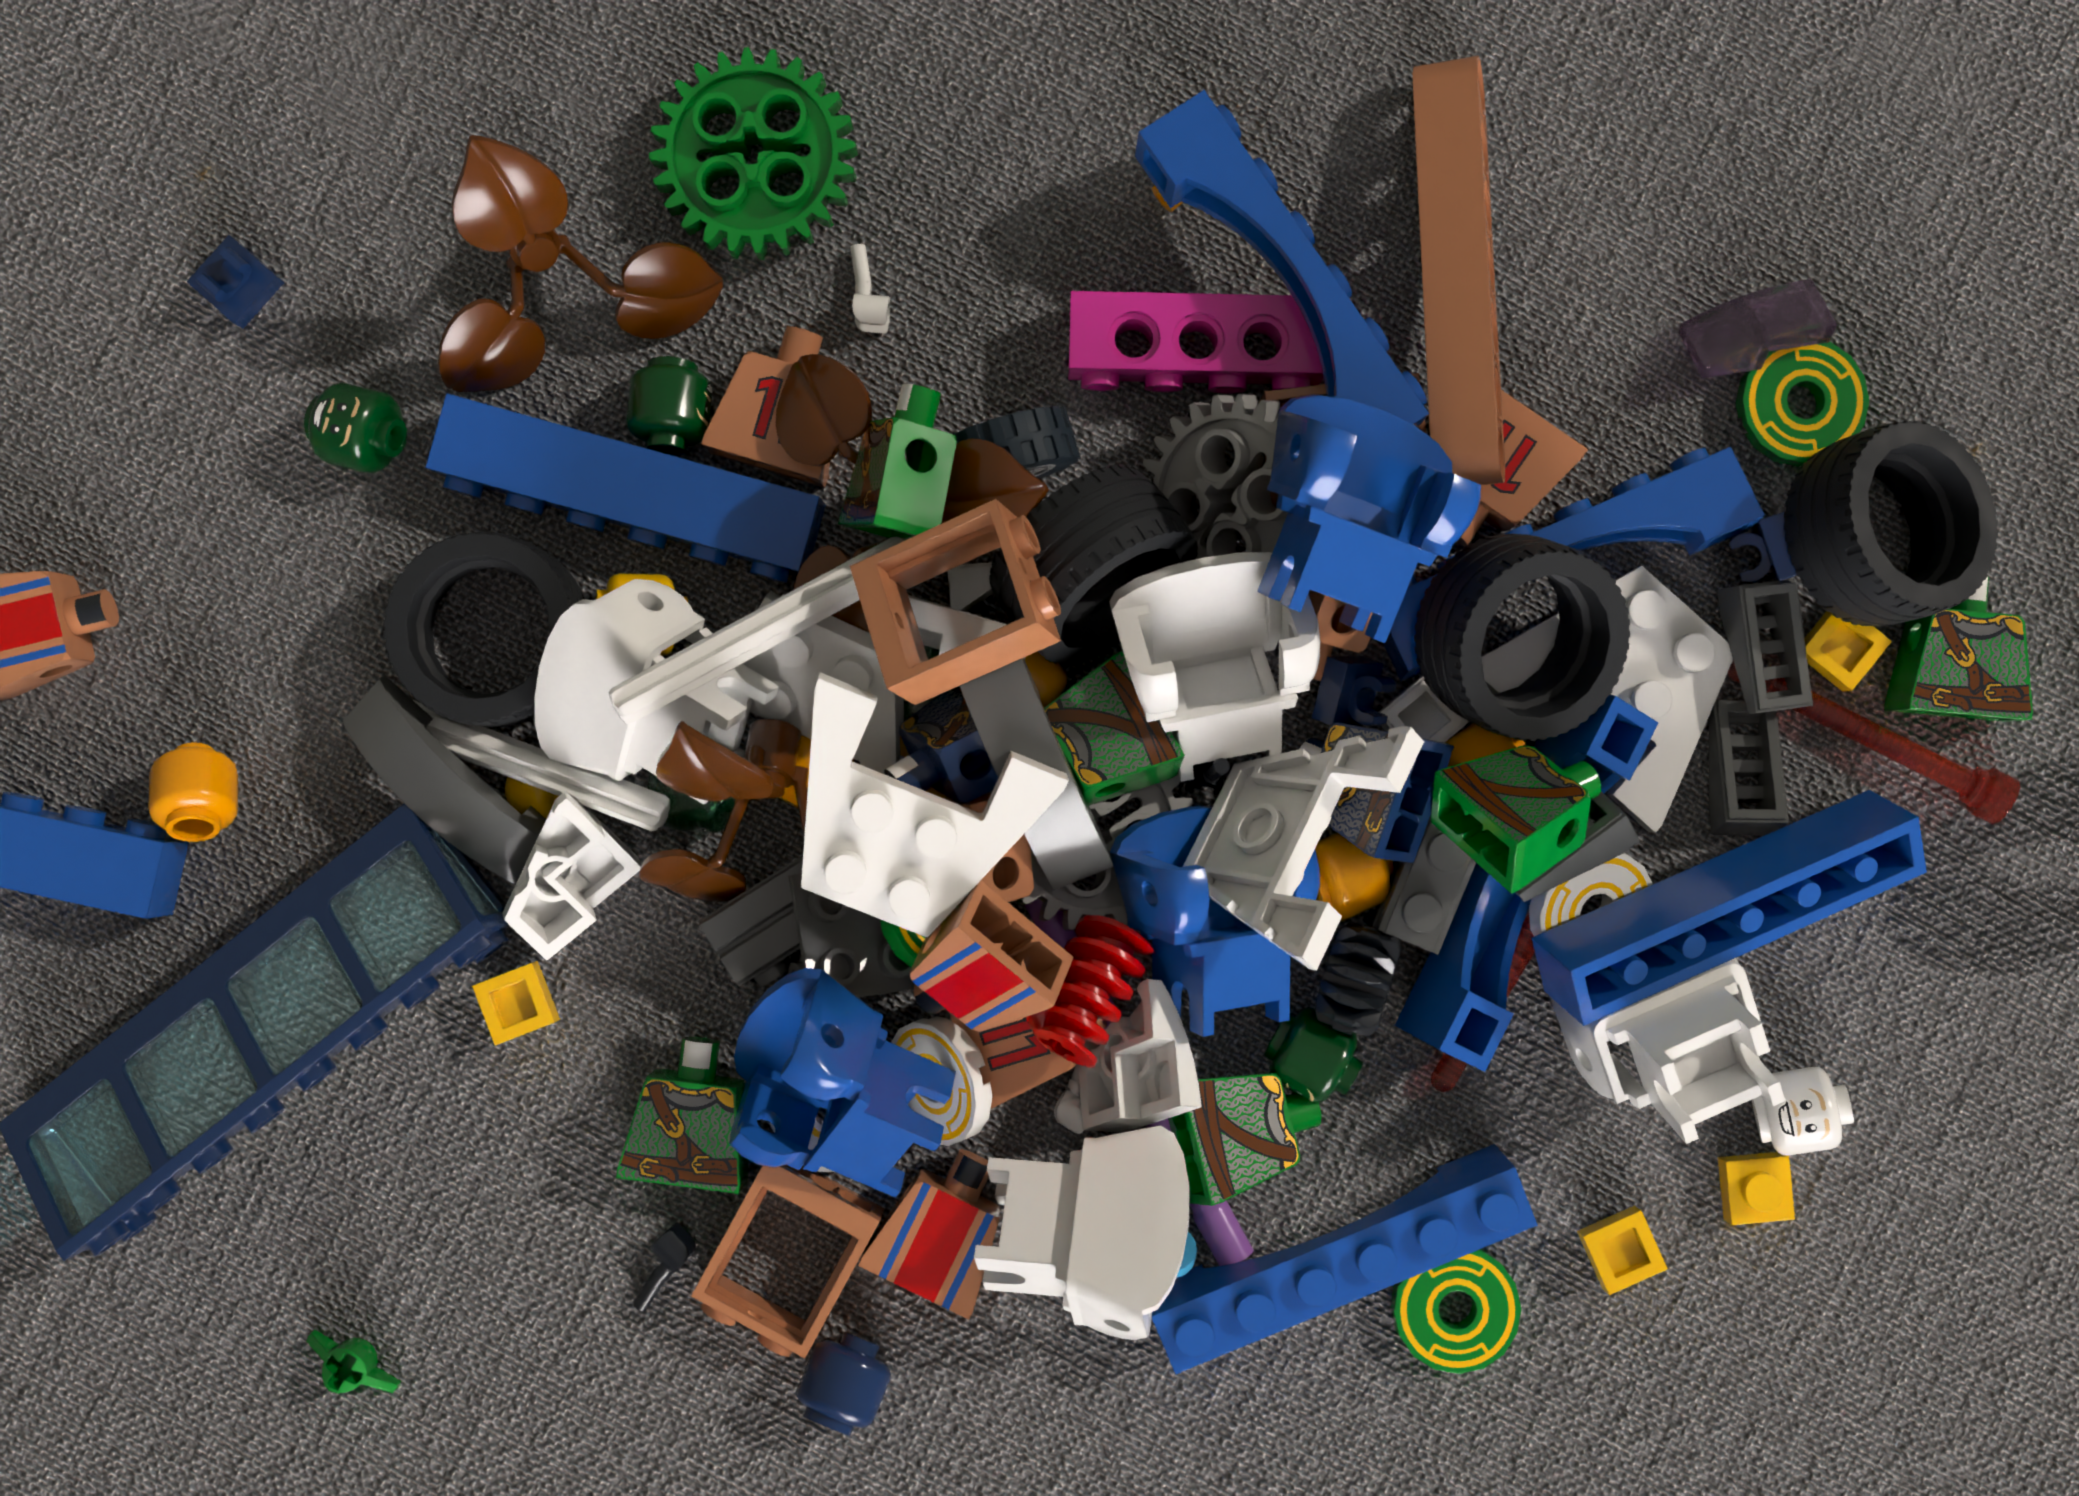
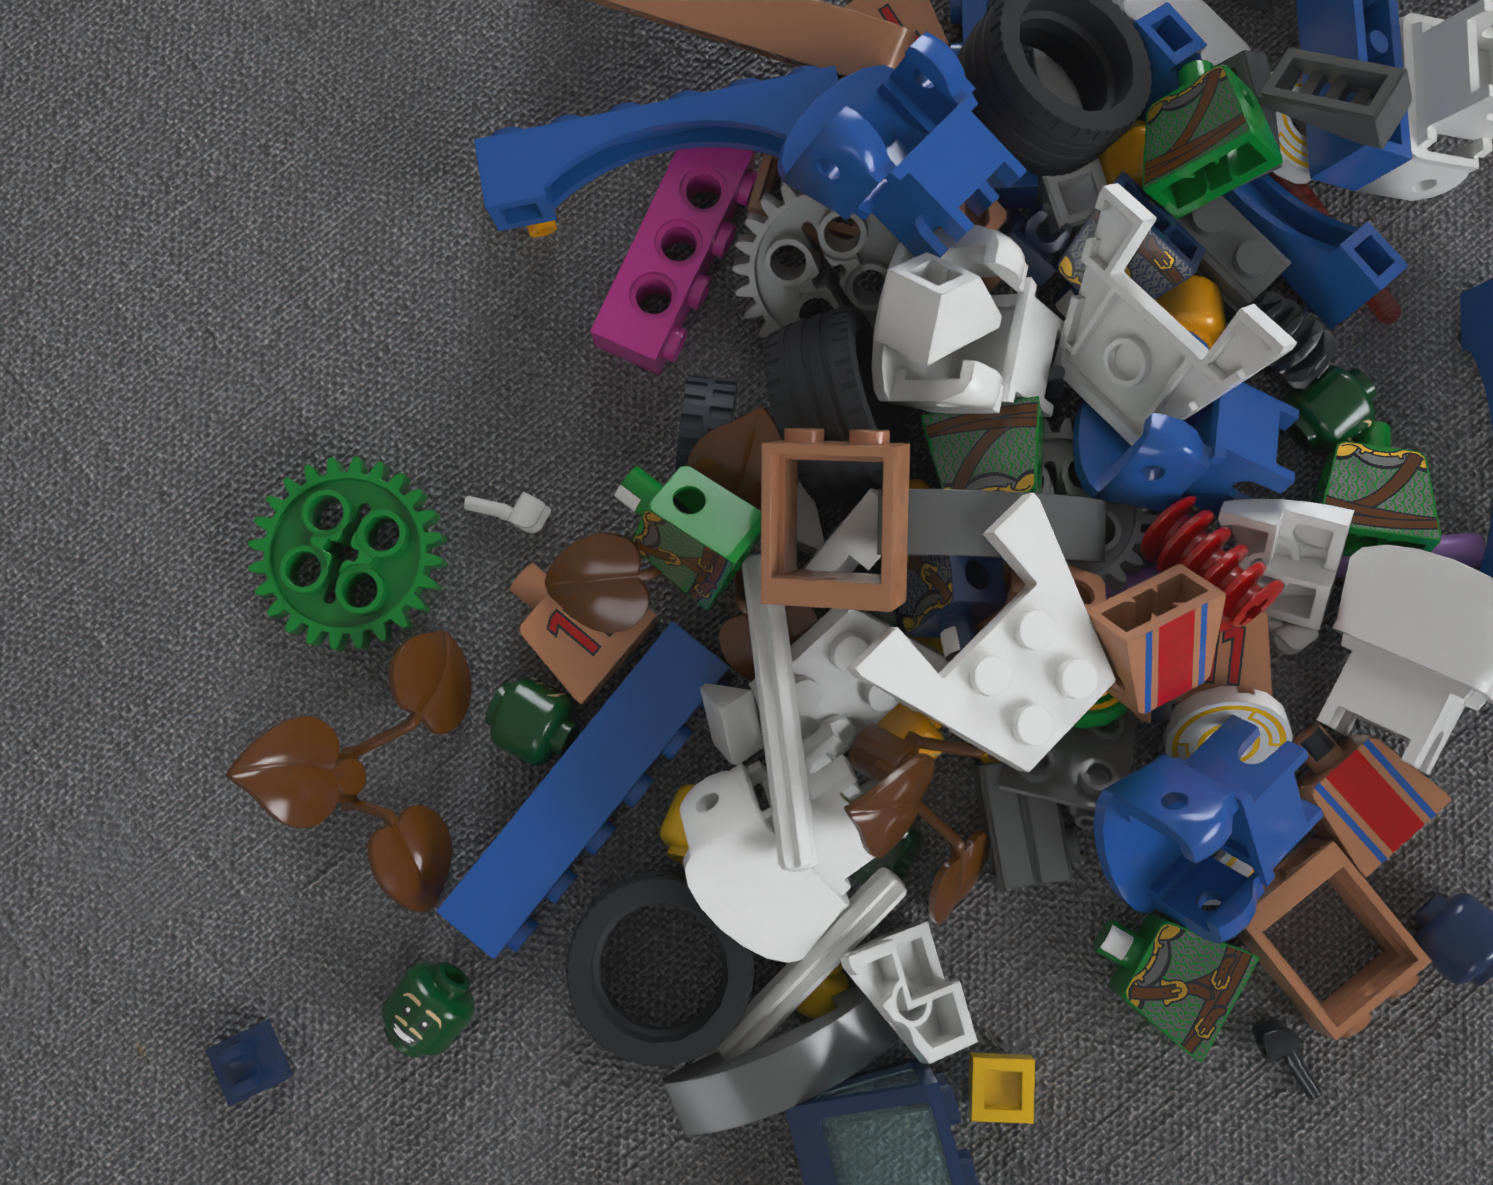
camera: 65 degrees left, 5 degrees down
none -> white slope [700,683,764,765]
none -> white slope [875,252,1002,366]
none -> dark grey slope [1258,47,1412,149]

